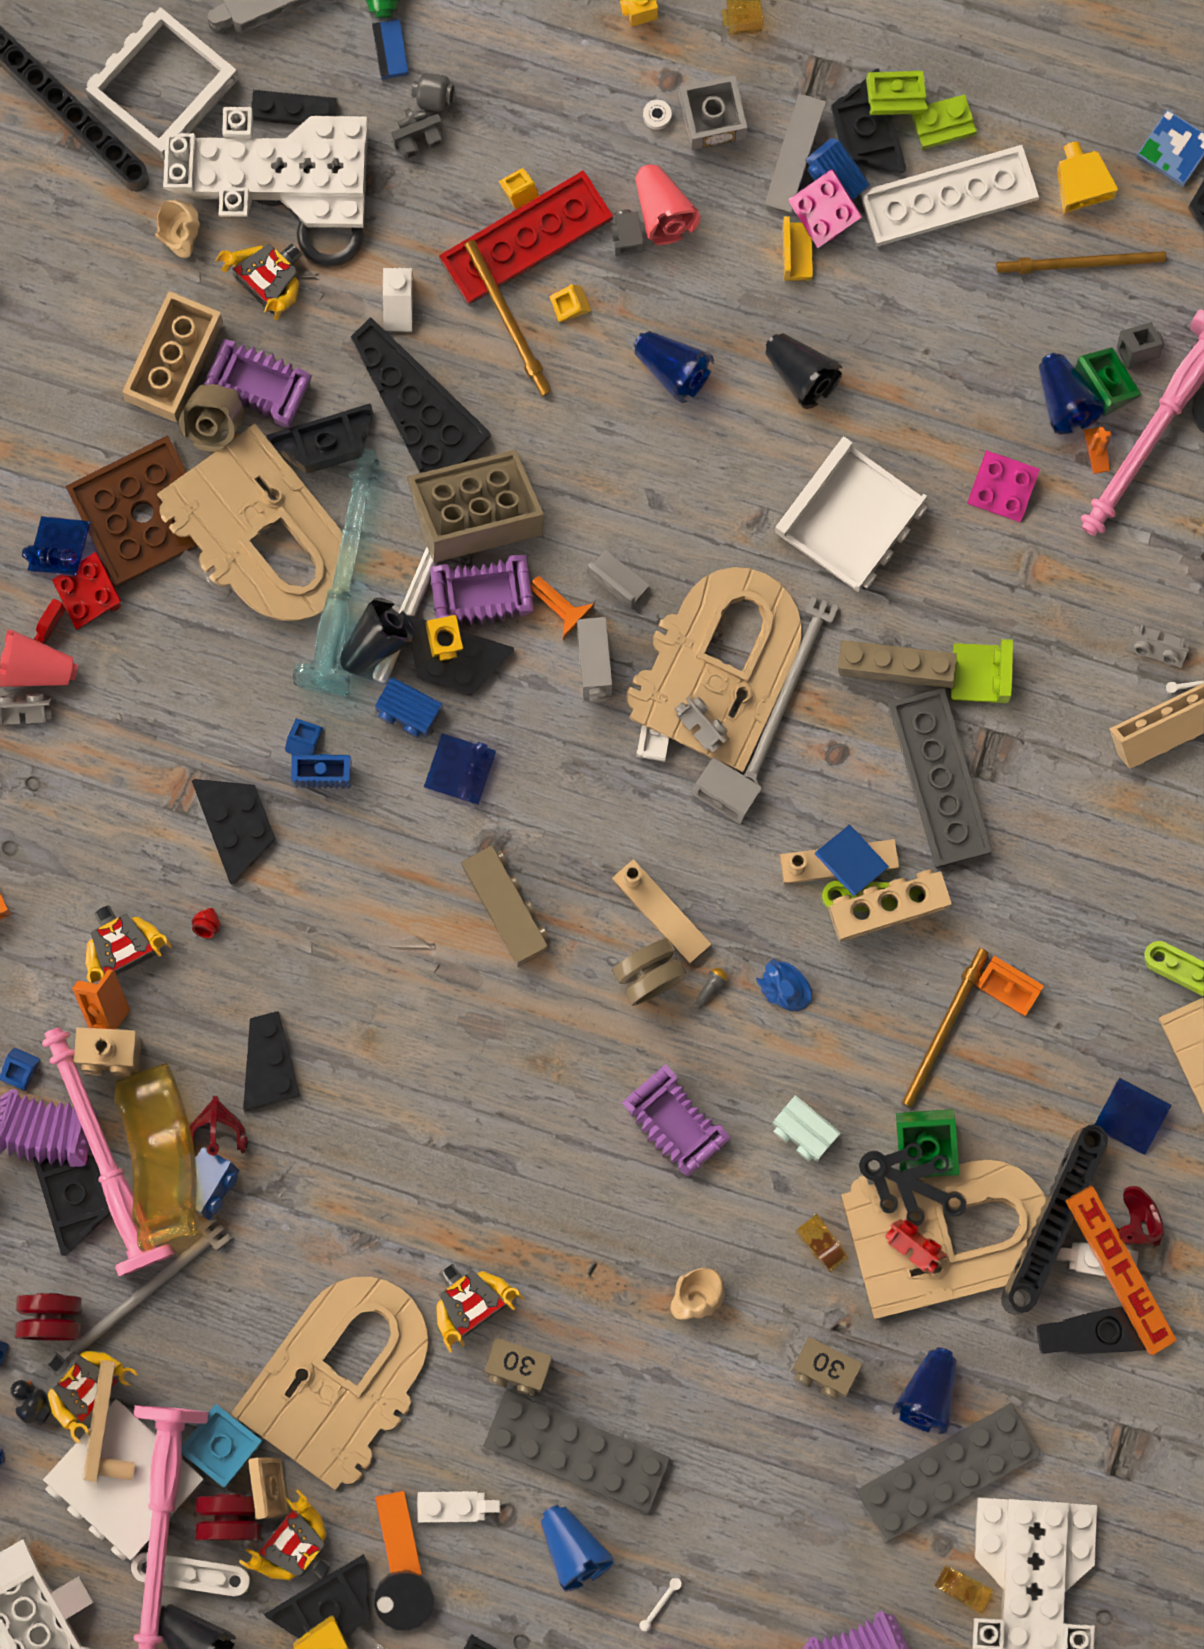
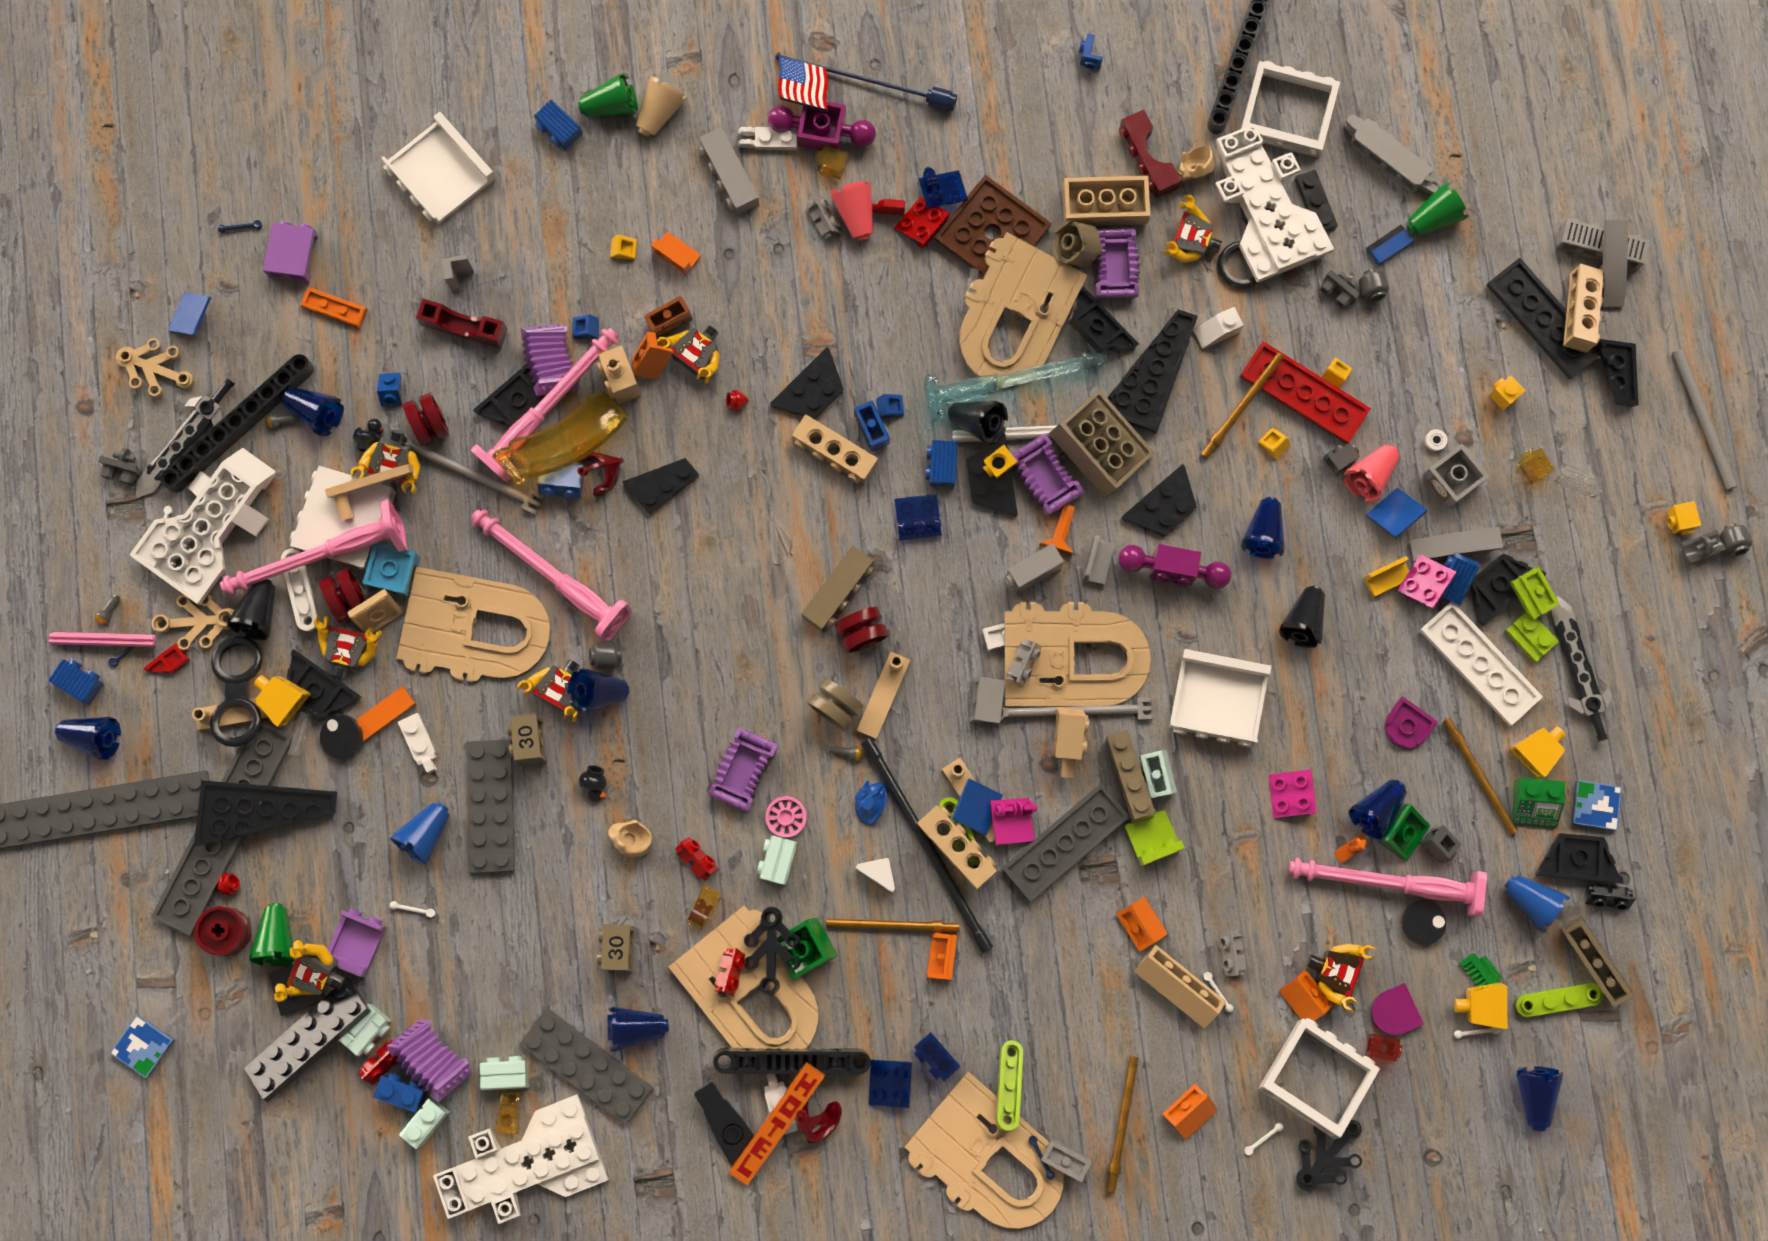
camera: 65 degrees right, 0 degrees up
none -> bright pink piece [471,510,632,642]
none -> light aqua brick [480,1056,529,1090]
none -> clear blue cone [567,669,629,713]
none -> black animal [579,765,607,803]
none -> dark grey head [589,642,621,670]
none -> dark orange brick [644,296,693,340]
none -> red hinge [675,837,719,881]
none -> bright pink wheel [765,796,807,838]
none -> tan brick [792,414,878,484]
none -> dark red wheel [834,606,889,653]
none -> white slope [856,858,895,893]
none -> black piece [861,738,993,954]
none -> clear blue brick [914,1032,961,1081]
none -> dark pink hinge [990,798,1037,845]
none -> tan brick [1053,707,1089,778]
none -> orange panel [1116,897,1167,952]
none -> magenta brick [1118,544,1231,589]
none -> dark red arch [1119,109,1181,198]
none -> black wing [1121,464,1197,537]
none -> light aqua brick [1140,750,1177,798]
none -> blue piece [1366,488,1428,538]
none -> magenta tile [1385,696,1438,749]
none -> green slope [1512,777,1565,828]
none -> sword [1551,596,1612,742]

